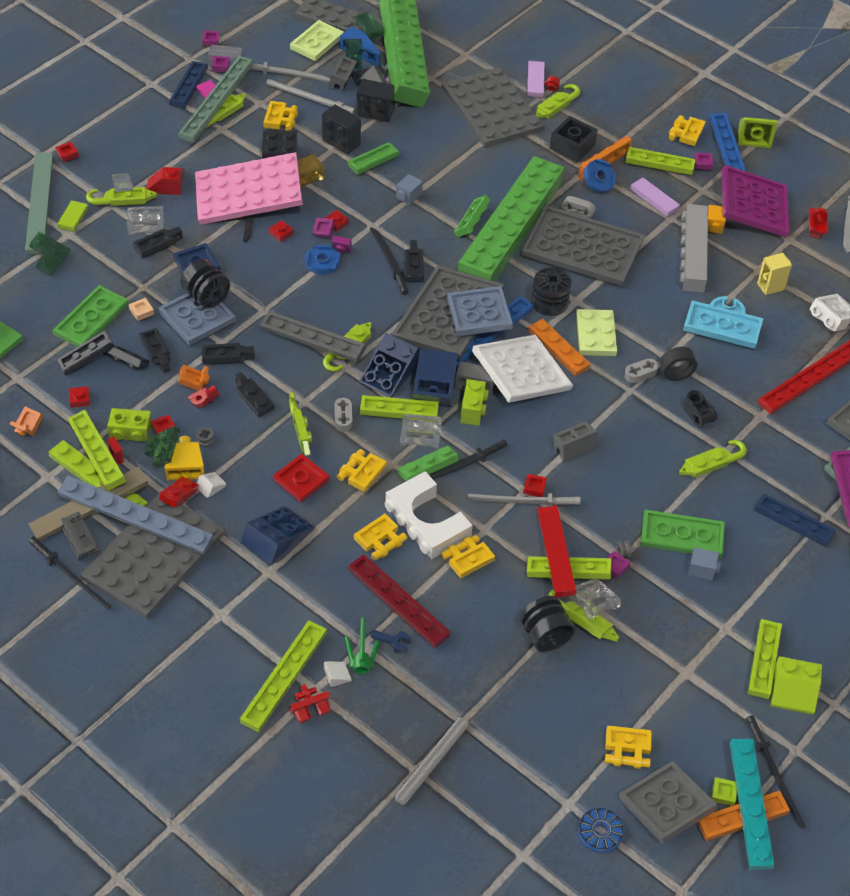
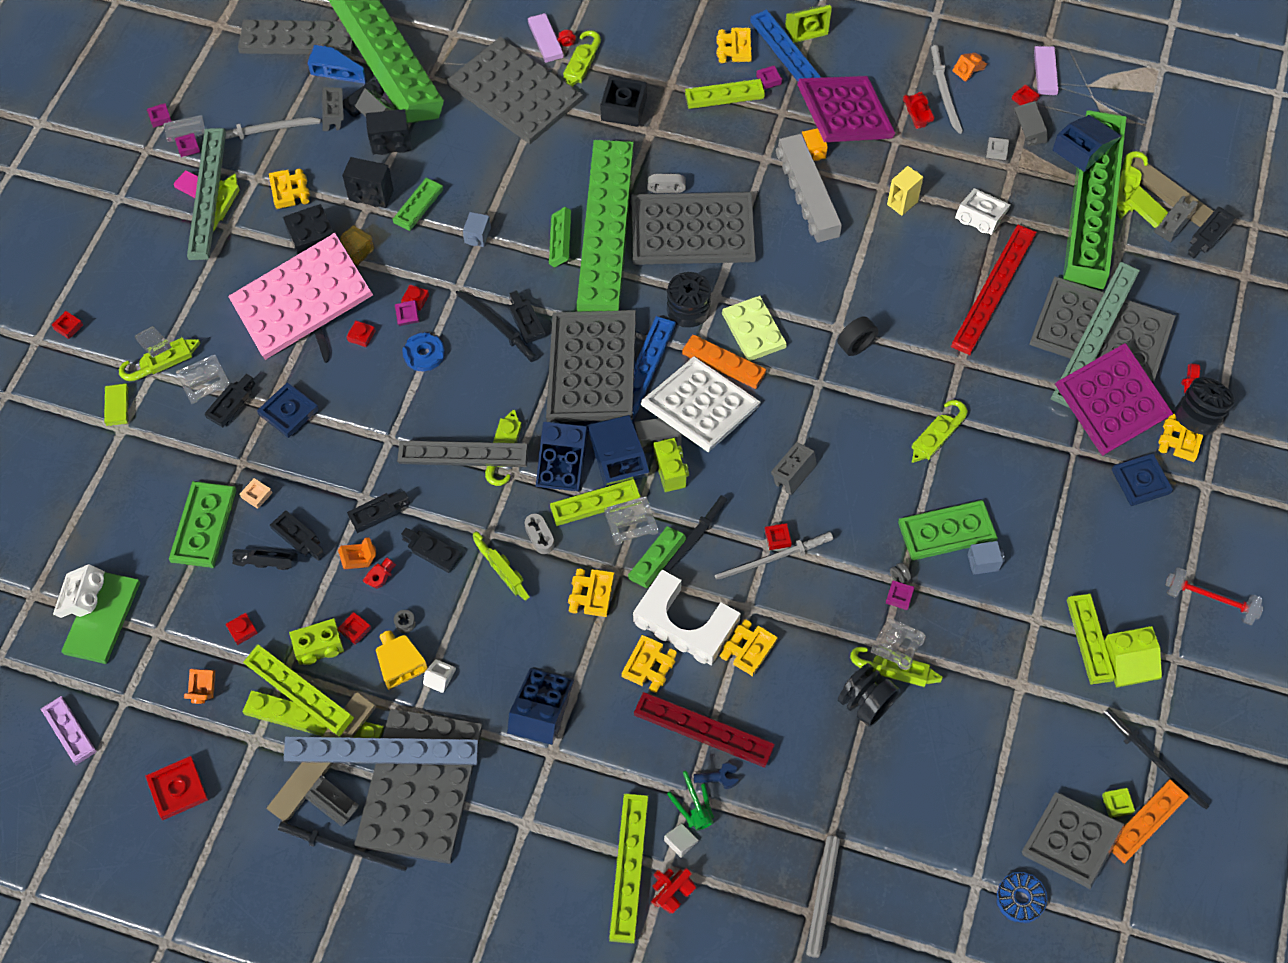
camera: 20 degrees left, 10 degrees up
sand green tile [25,153,54,254] -> none
clear green plate [29,231,71,277] -> none
black tile [57,330,114,376] -> none
red tile [107,437,124,465] -> none
clear green plate [144,426,180,468] -> none
red slope [146,167,185,195] -> none
sand blue plate [158,293,236,346] -> none
red plate [159,477,199,508] -> none
dark blue tile [169,61,208,109] -> none
black wheel [180,259,231,309] -> none
light grey bar [266,79,356,114] -> none
red plate [273,454,330,503] -> none
yellowish green plate [290,20,344,61] -> none
magenta plate [332,236,352,253] -> none
clear green plate [345,39,362,69] -> none
clear green plate [354,12,384,39] -> none
sand blue plate [447,286,513,336] -> none
lime plate [527,556,611,579] -> none
red tile [537,505,576,597] -> none
orange plate [578,136,632,181] -> none
blue tile [583,159,616,193] -> none
yellow plate [605,726,651,769] -> none
light grey beam [624,359,658,383] -> none
lavender tile [630,178,680,217] -> none
medium azure plate [683,296,763,349] -> none
black piece [683,390,718,428] -> none
teal plate [730,739,774,870] -> none
dark blue tile [754,494,836,548] -> none

